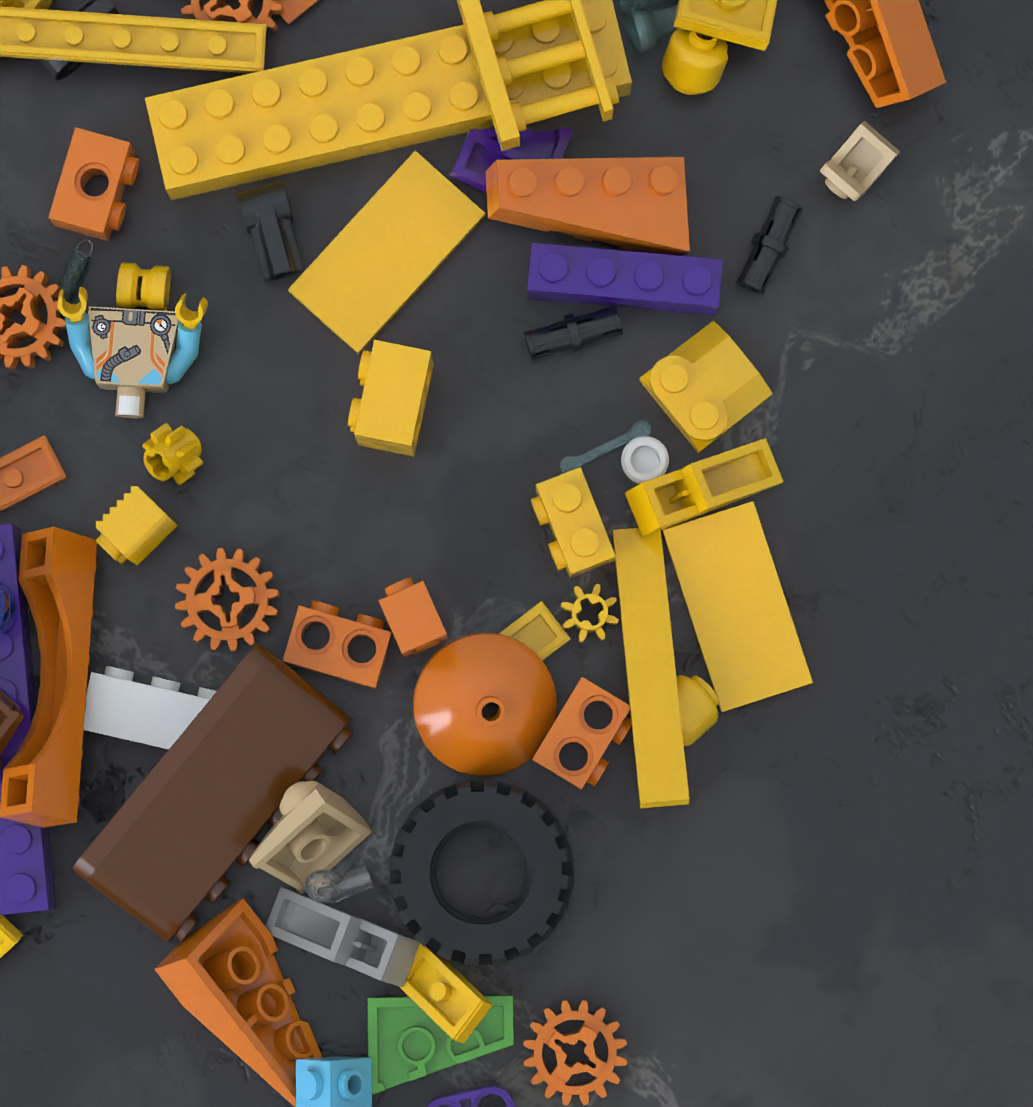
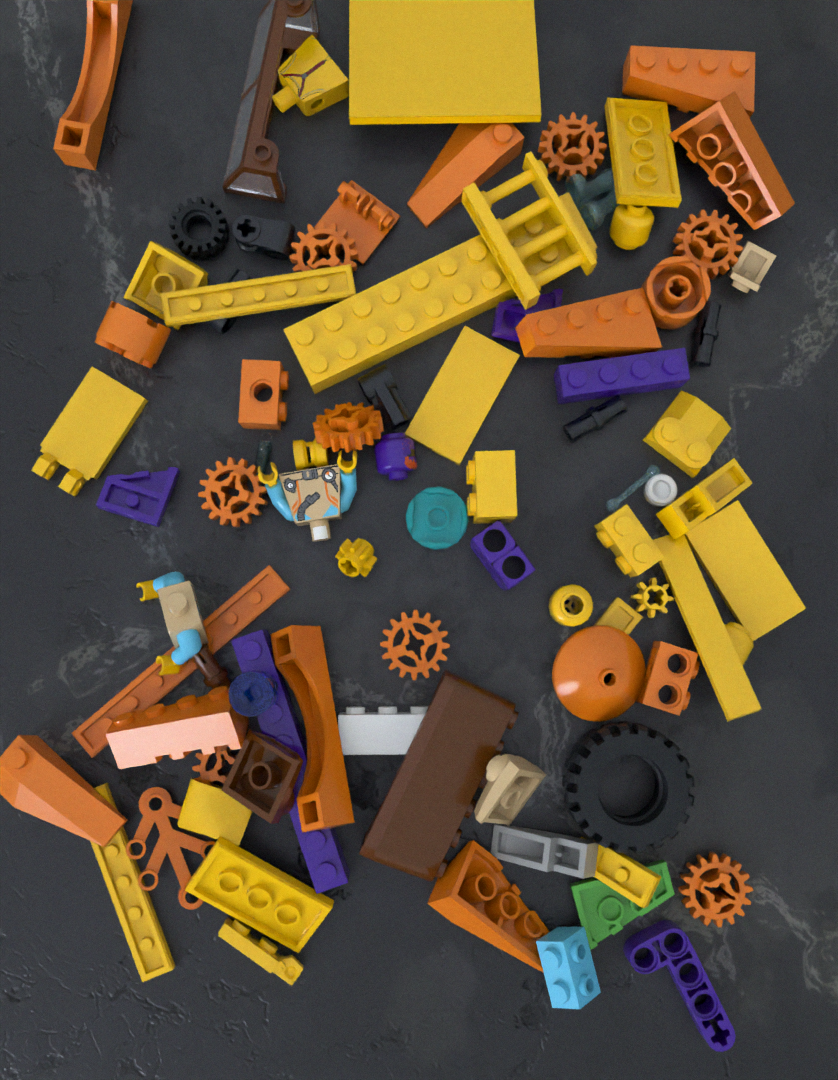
camera: 20 degrees left, 0 degrees up
yellow brick [95,486,178,566] -> none
orange brick [283,600,393,690] -> none
clear arm [304,865,374,904] -> none
orange brick [378,577,449,659] -> none
none -> orange gear [313,402,384,453]
none -> dark purple head [374,433,417,481]
none -> teal tile [406,486,469,550]
none -> dark purple piece [470,519,536,590]
none -> yellow head [548,584,593,627]
none -> orange brick [641,256,711,329]
none -> orange gear [673,209,743,280]

